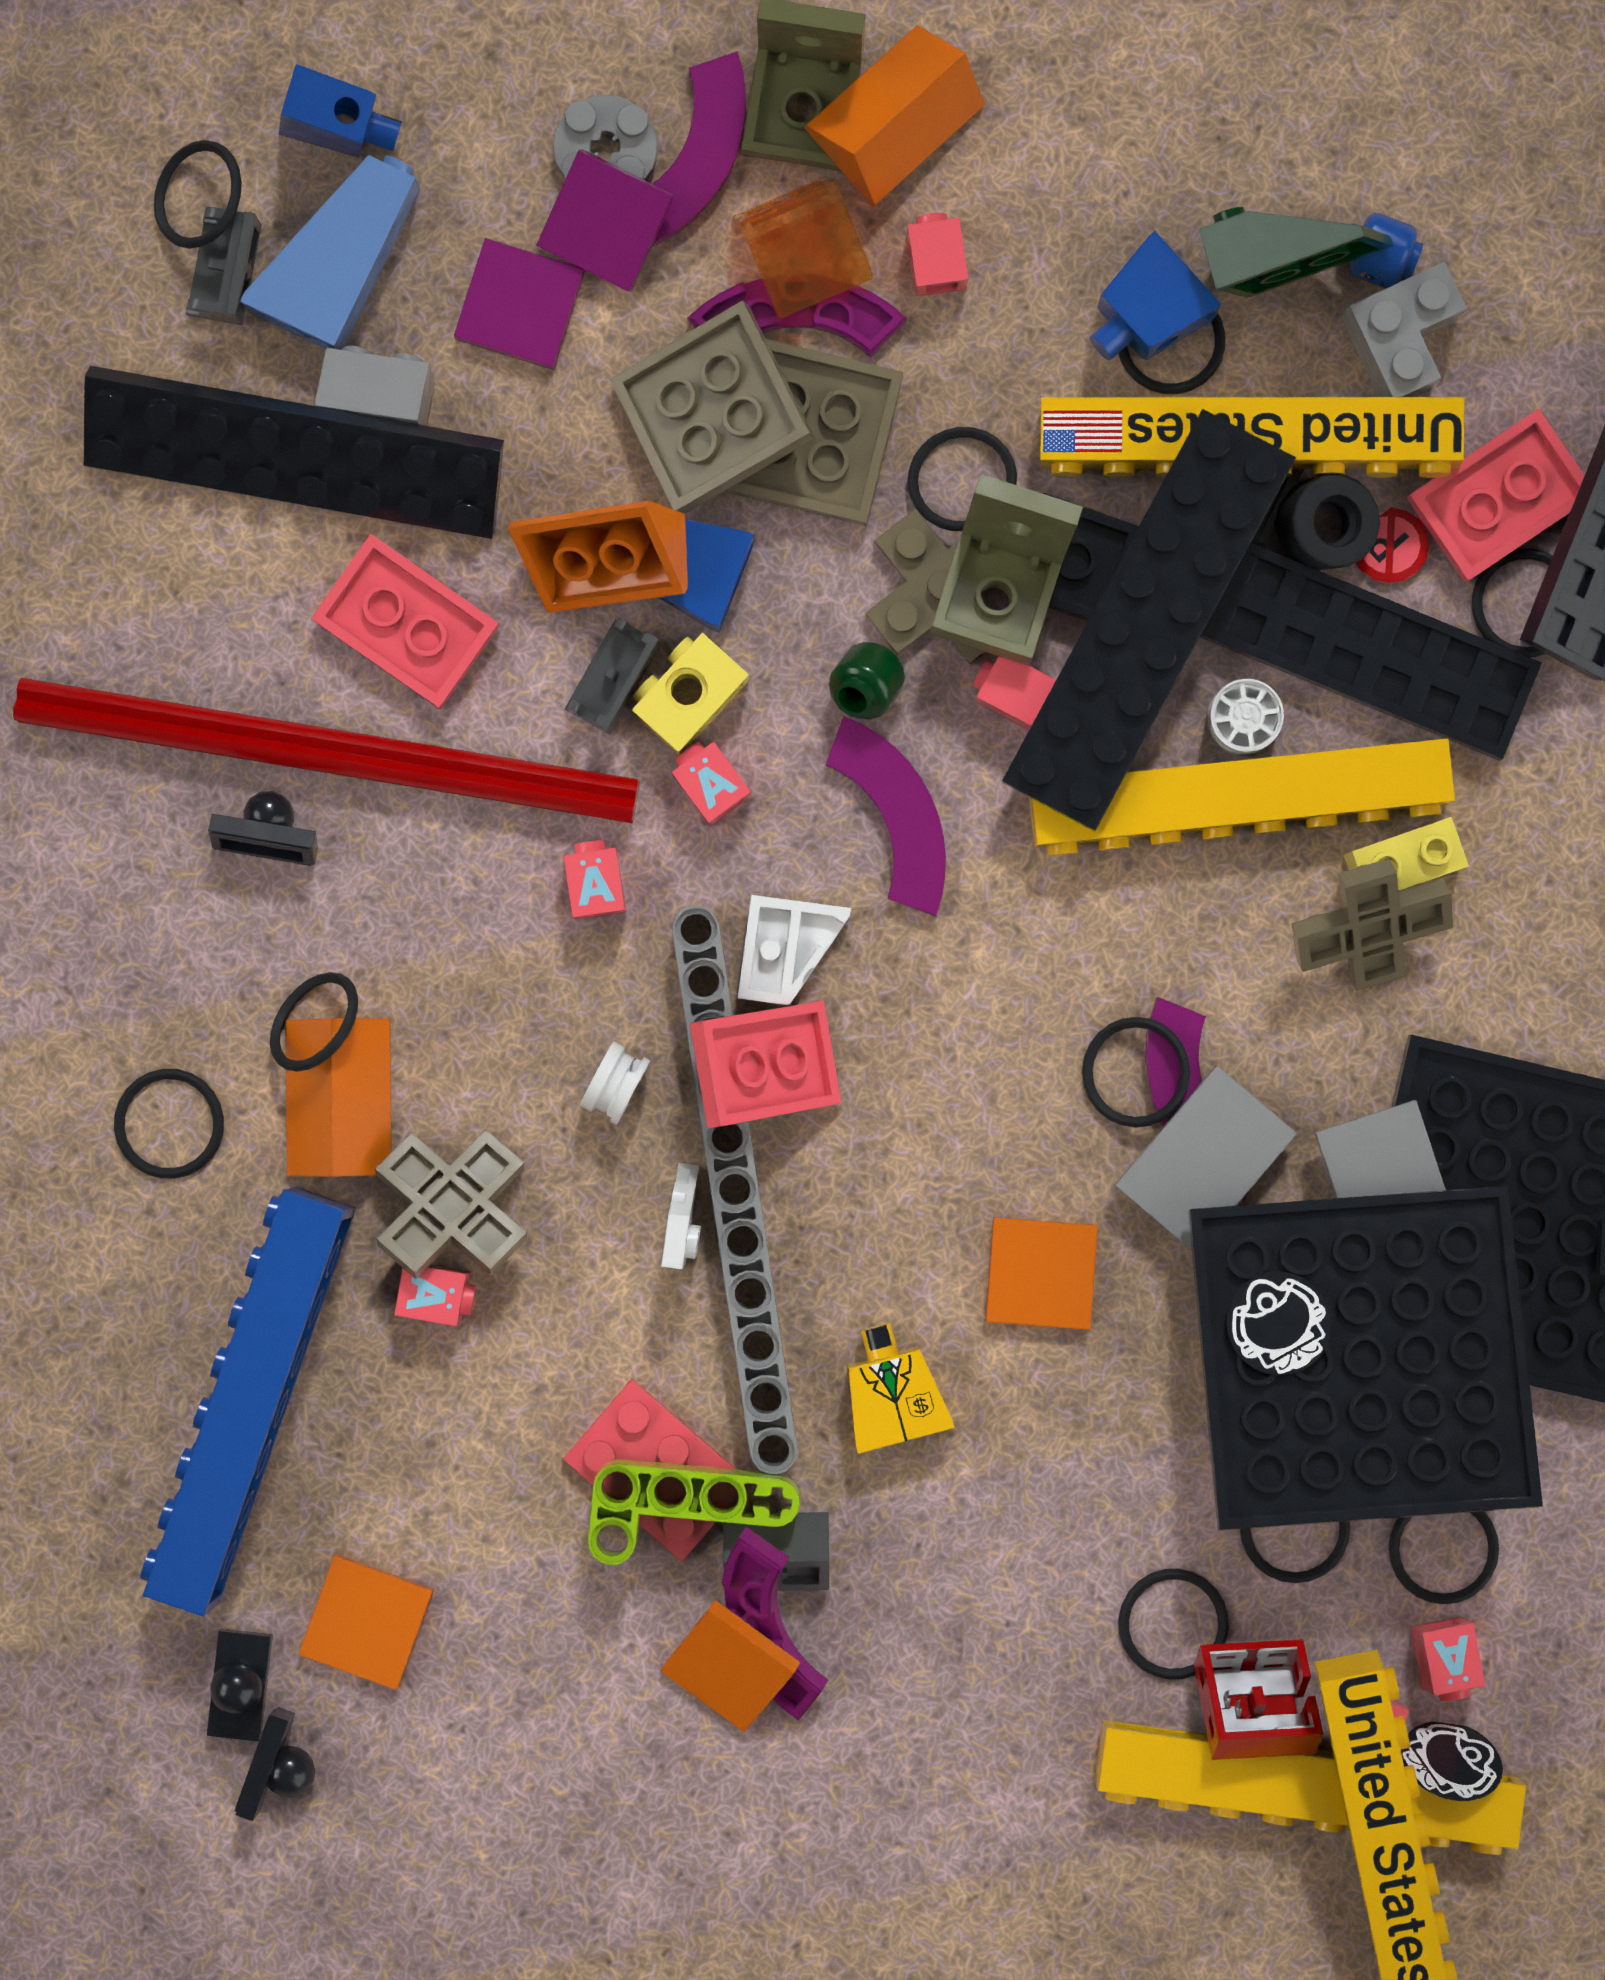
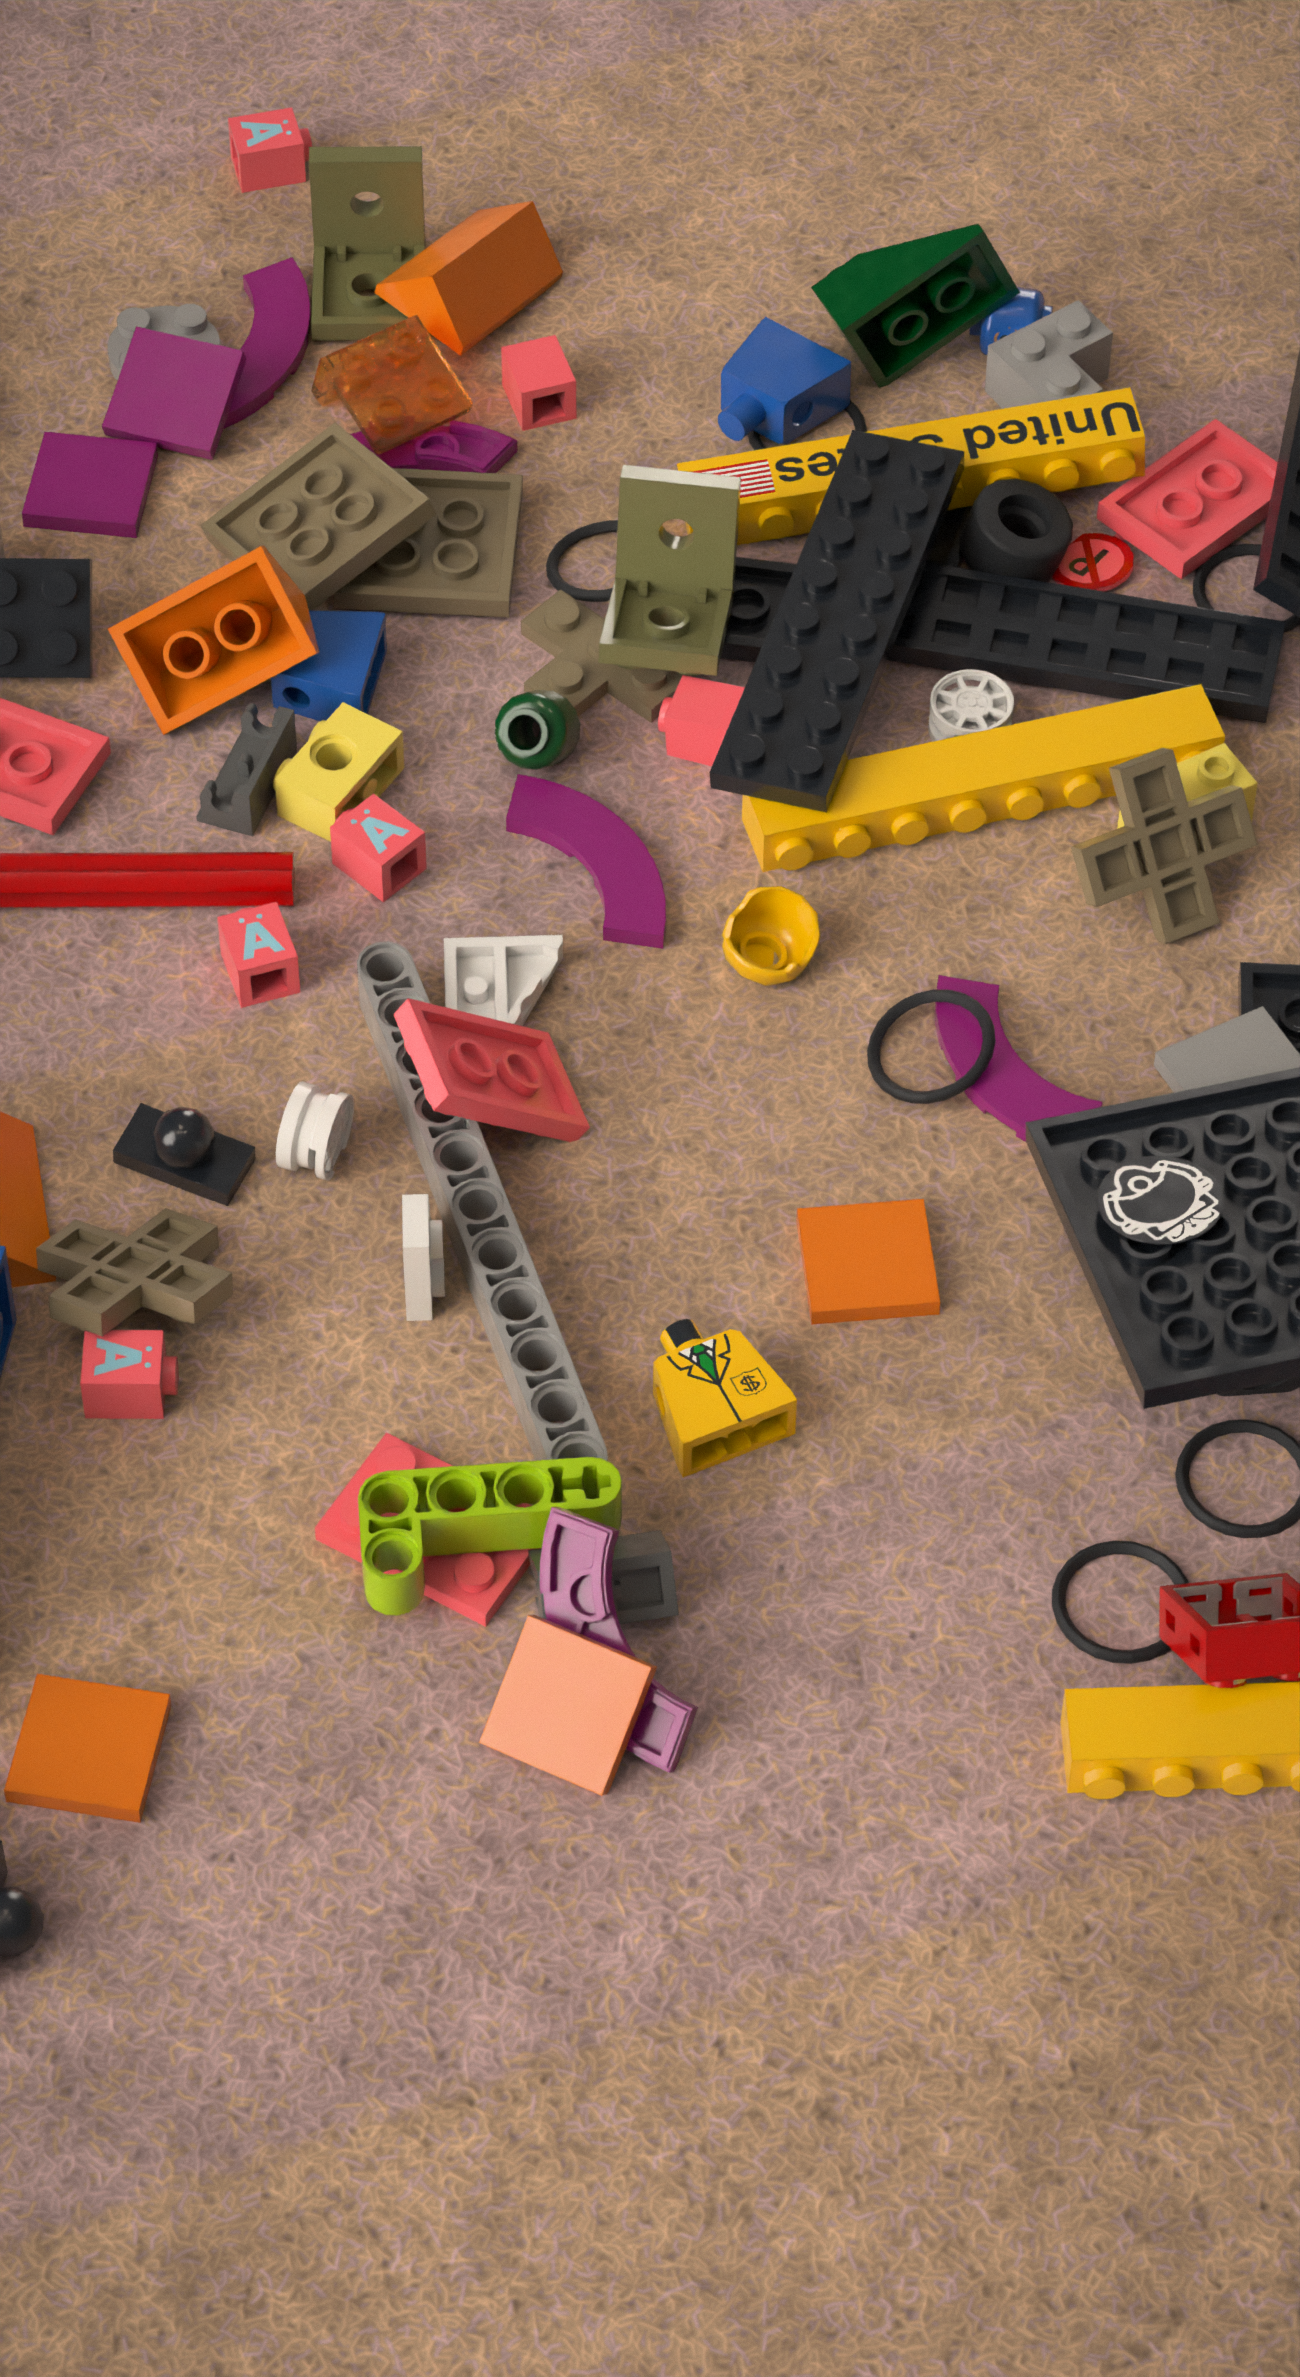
camera: 10 degrees left, 35 degrees down
light grey tile [1114,1065,1297,1251] -> none
none -> black tile [113,1103,256,1206]
none -> yellow hair [722,886,820,986]

